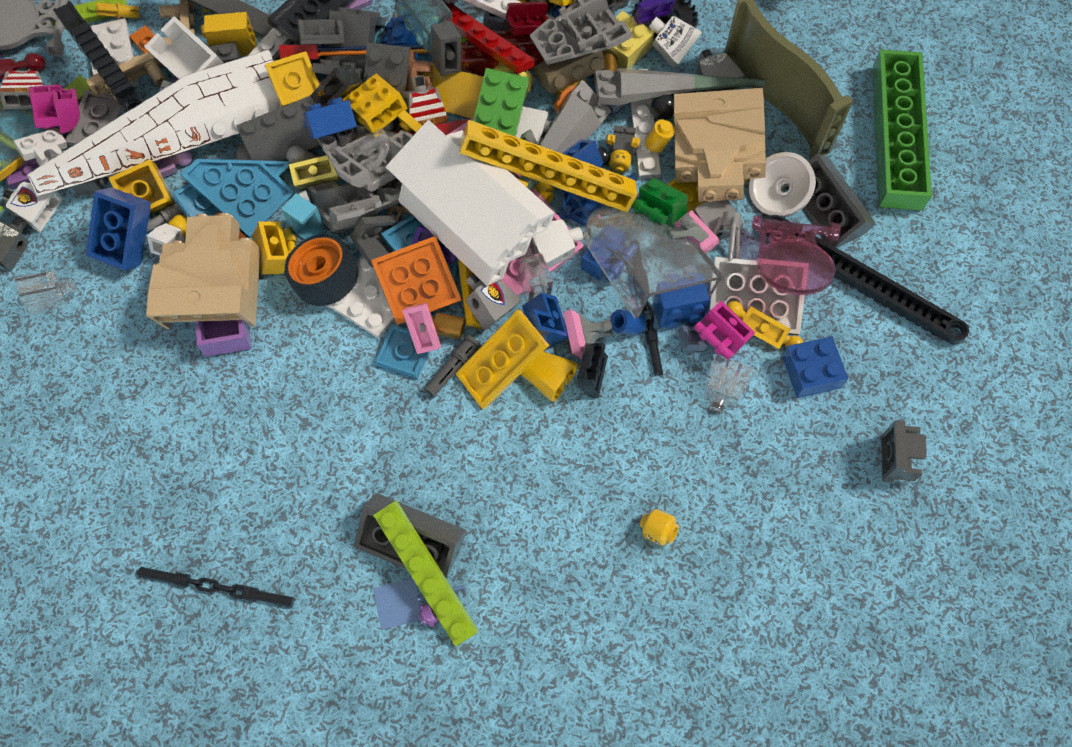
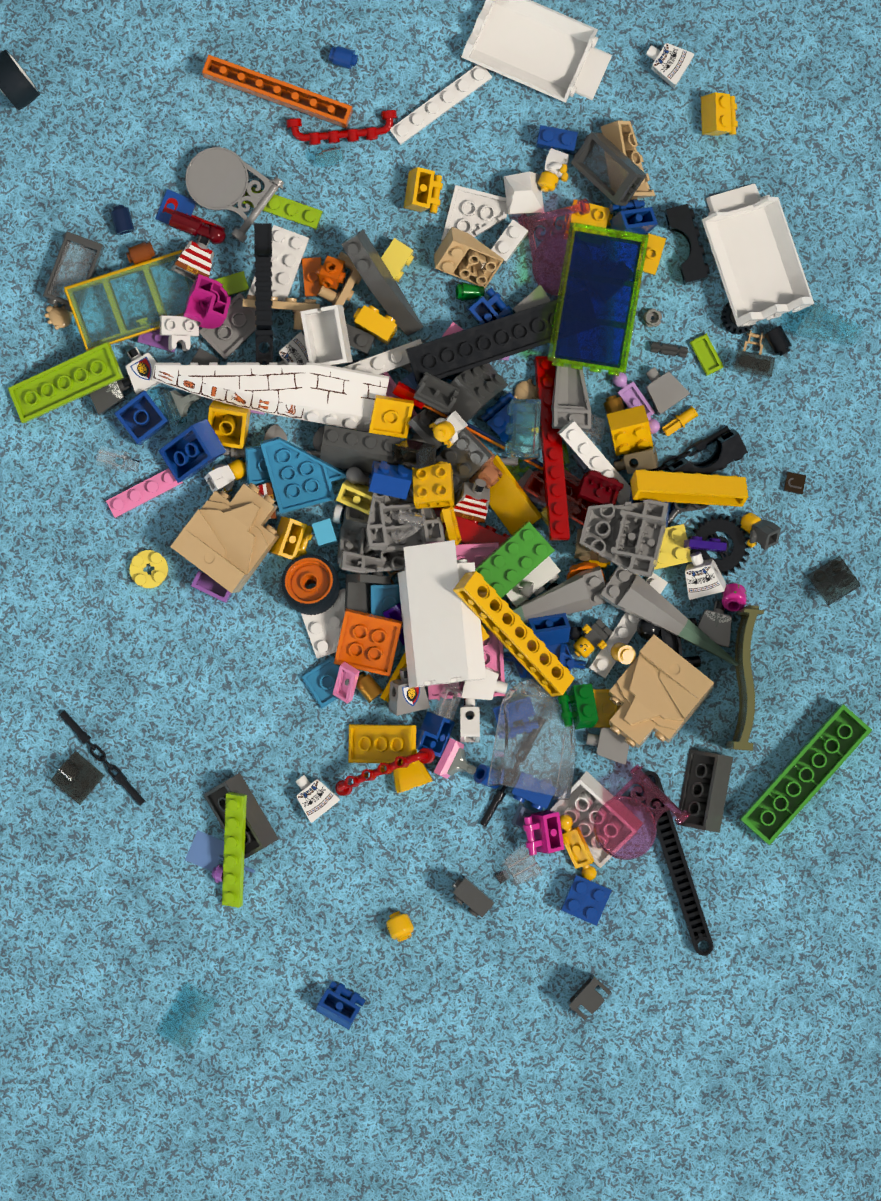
camera: 30 degrees right, 20 degrees up
yellow axle [95,2,139,19] -> none
dark grey pin [423,334,481,398] -> none
dark grey brick [431,21,461,76] -> none
black slope [577,343,608,398] -> none
piece [669,210,720,256] -> none
light grey plant [713,211,741,261] -> none
white dish [749,152,816,217] -> none
none -> clear smoke plate [51,751,105,805]
none -> bright pink plate [106,468,183,518]
none -> blue brick [114,390,170,446]
none -> light yellow plate [130,550,168,589]
none -> piece [157,387,202,427]
none -> white torso [296,775,340,823]
none -> blue brick [316,981,366,1030]
none -> orange brick [317,255,346,290]
none -> red bar [335,748,435,796]
none -> piece [429,410,468,448]
none -> dark grey brick [452,876,495,918]
none -> white torso [460,698,480,742]
none -> dark pink head [722,583,746,612]

